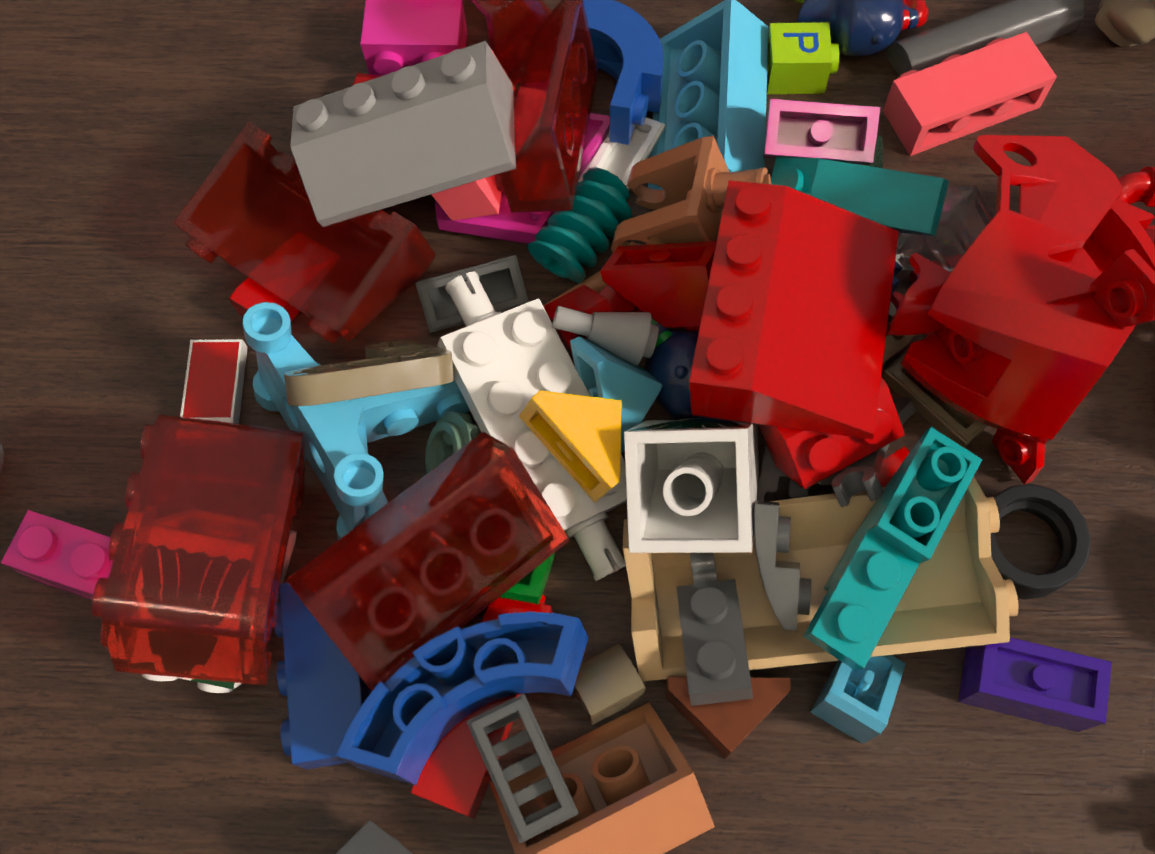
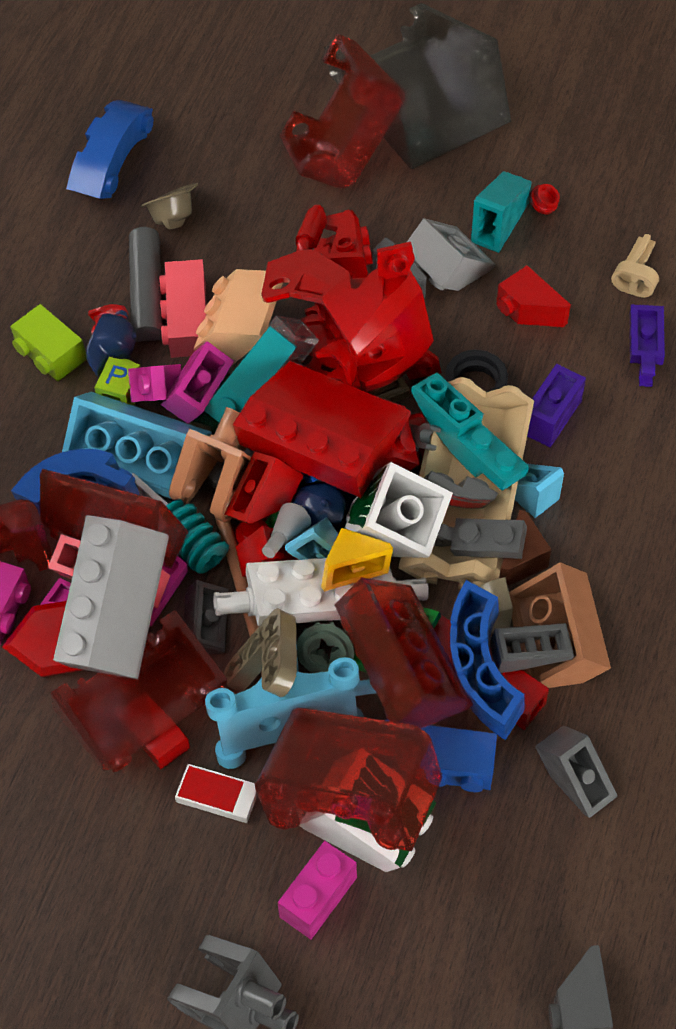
camera: 75 degrees left, 10 degrees down
none -> dark pink brick [128,364,181,402]
none -> light nougat slope [194,269,283,366]

